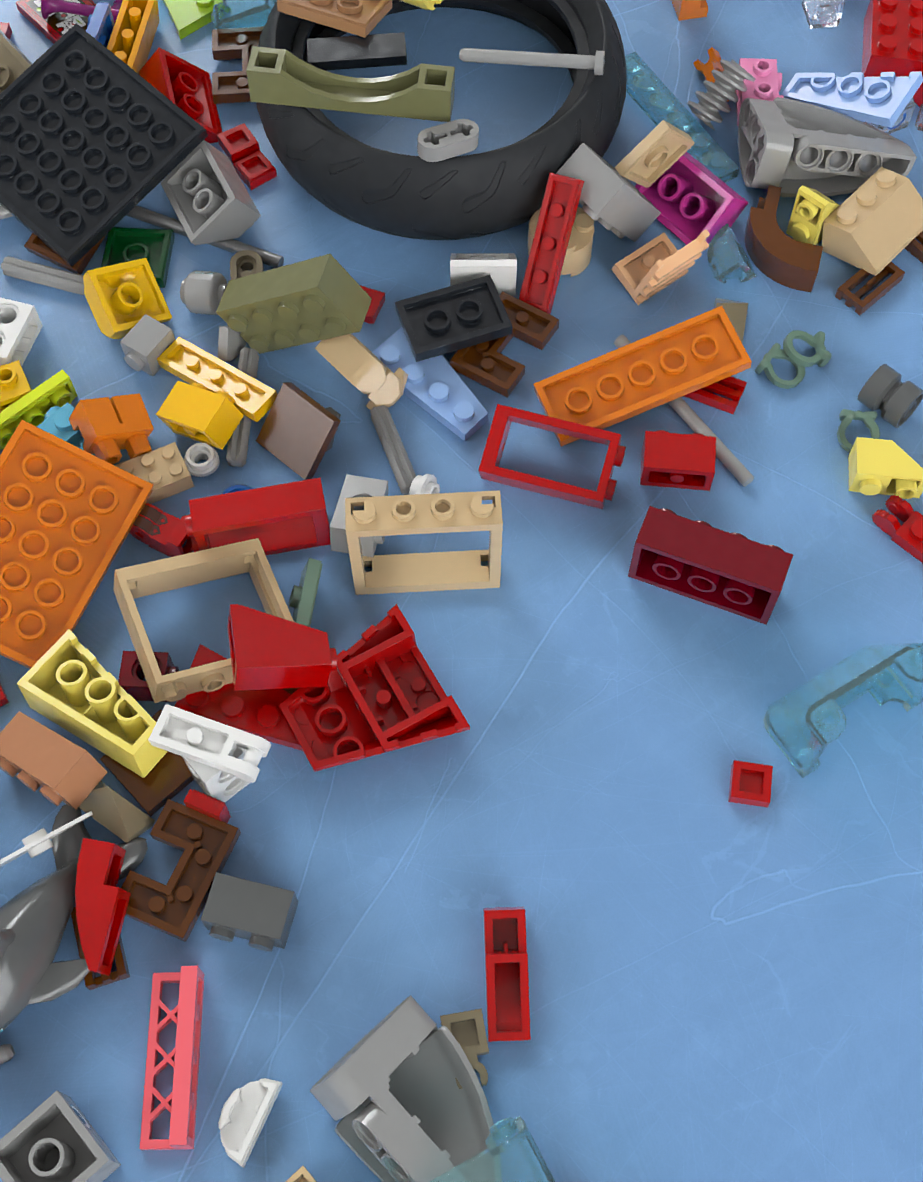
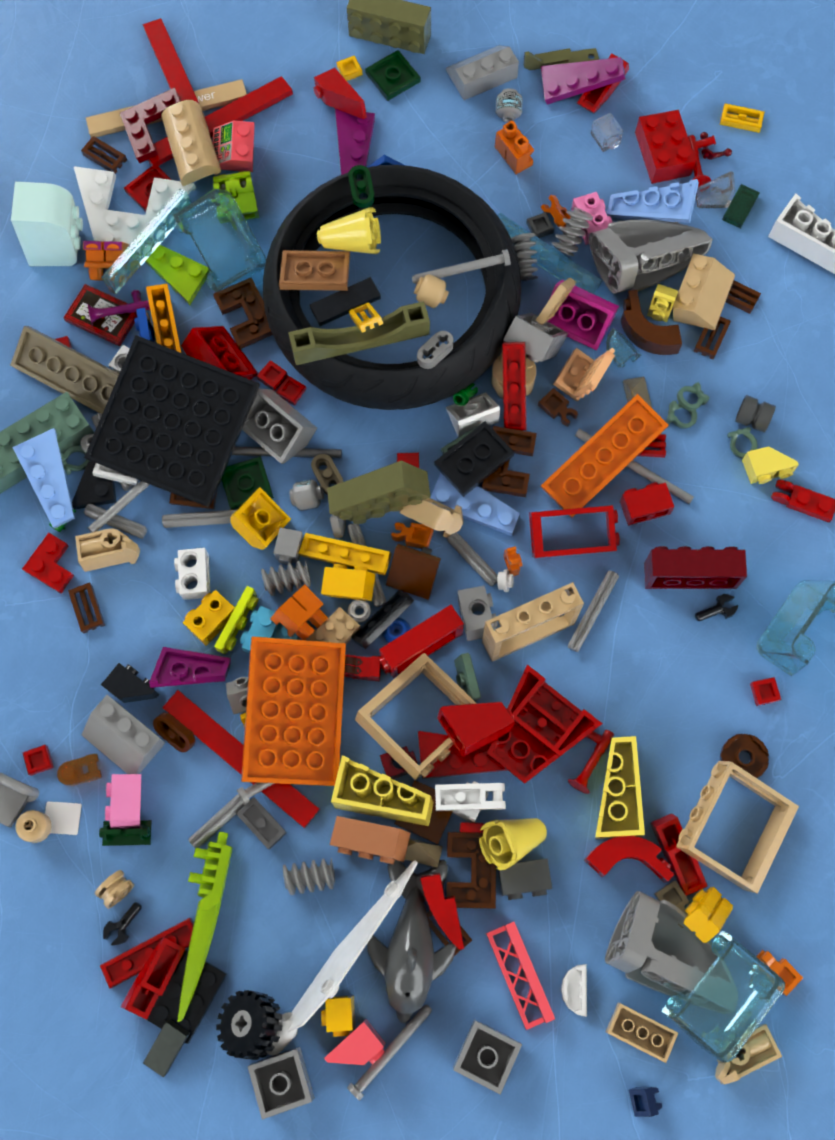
camera: 20 degrees left, 10 degrees up
none -> light grey piece [261,560,311,596]
none -> yellow tile [349,303,383,333]
none -> black tile [352,590,414,649]
none -> orange plate [391,522,434,549]
none -> tan head [414,274,449,308]
none -> green pin [453,383,478,406]
none -> light yellow cone [479,818,547,870]
none -> orange plate [503,546,523,576]
none -> light grey piece [511,233,538,281]
none -> dark grey tile [526,212,554,240]
none -> reddish brown plate [538,388,578,427]
none -> light grey axle [568,570,619,652]
none -> red piece [568,730,614,794]
none -> red arch [584,836,675,883]
none -> light yellow wedge [595,736,645,839]
none -> tan window [676,761,799,894]
none -> yellow brick [684,887,733,943]
none -> black bar [695,594,738,621]
none -> reddish brown tile [720,734,769,778]

